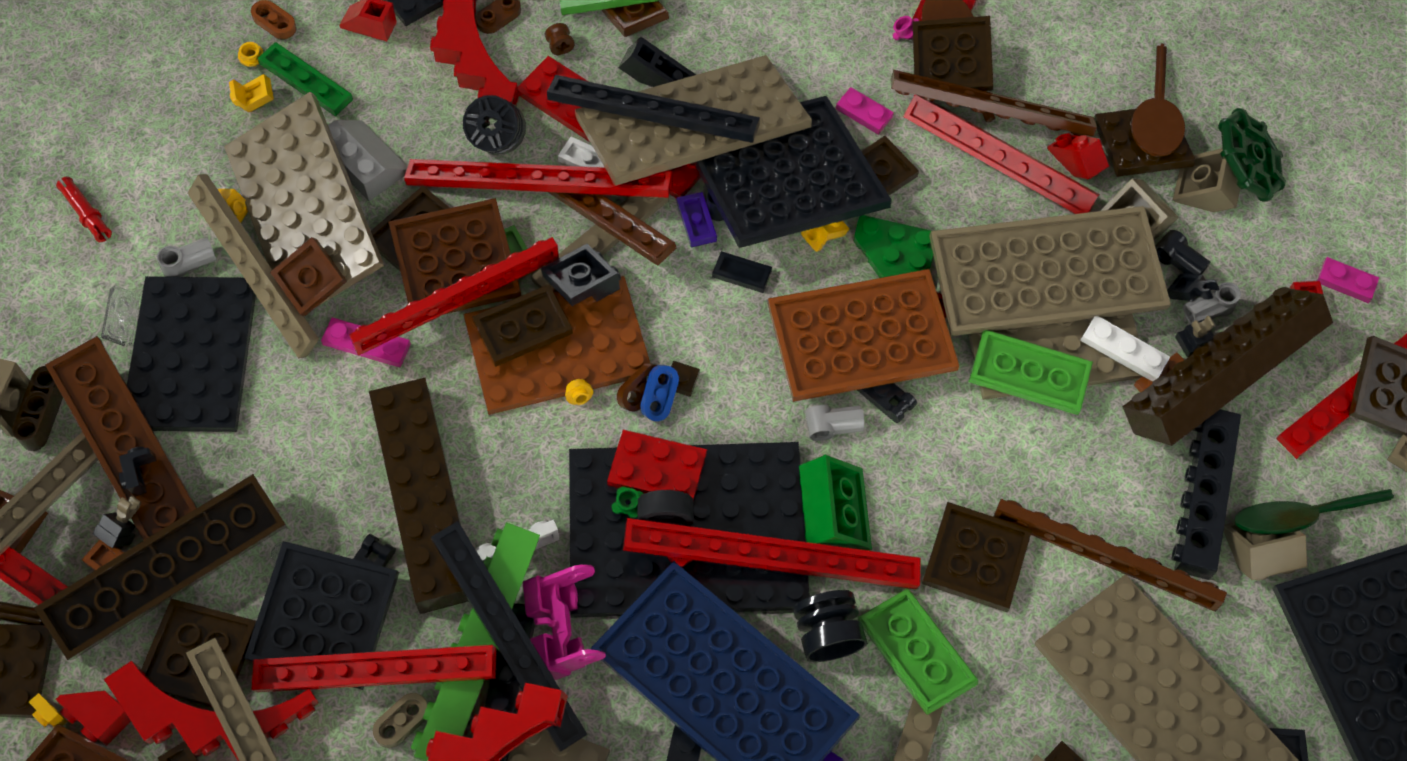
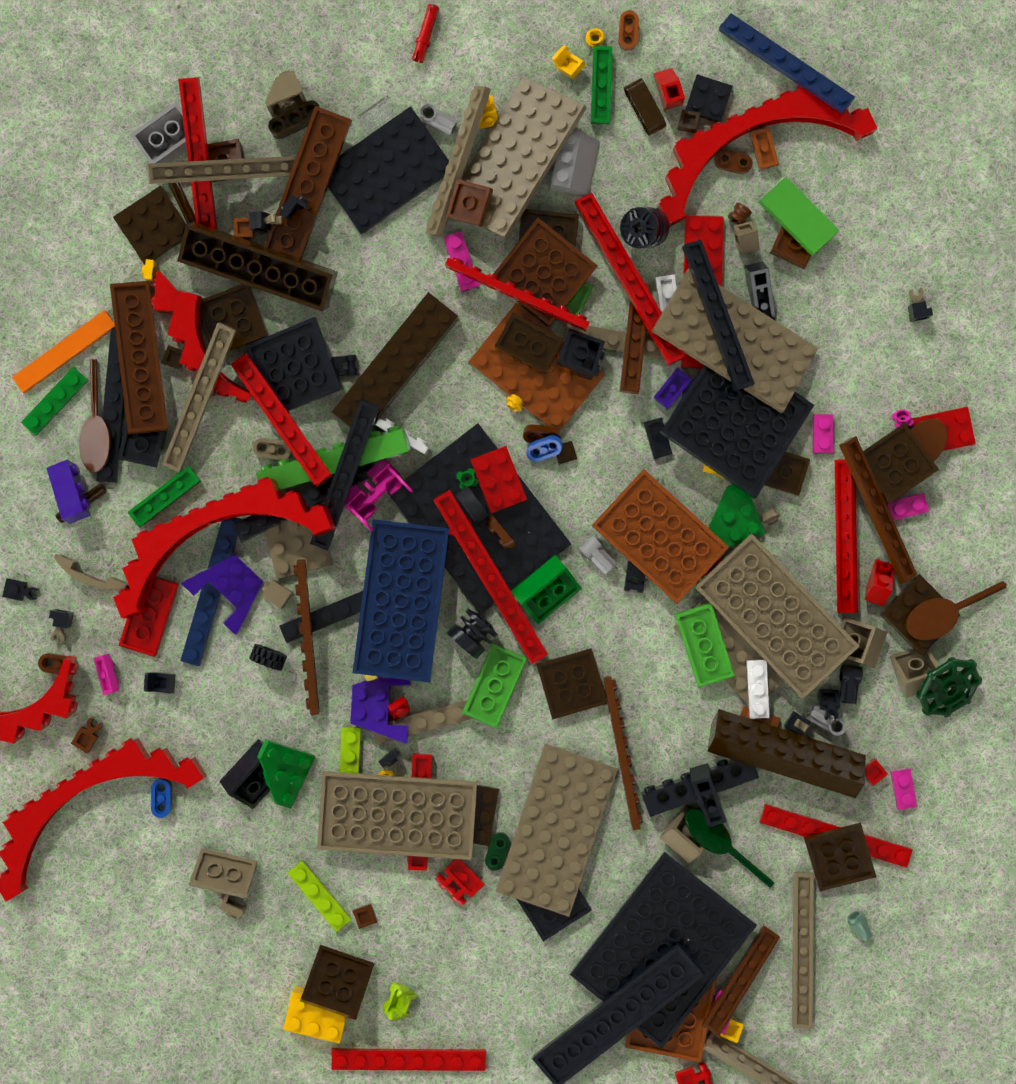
camera: 55 degrees right, 25 degrees up
none -> reddish brown plate [485,515,517,549]
none -> dark brown beam [624,78,667,136]
none -> dark brown plate [678,110,701,133]
none -> black slope [689,763,727,827]
none -> dark tan brick [734,221,760,255]
none -> dark tan plate [761,509,780,525]
none -> dark pink plate [886,493,929,520]

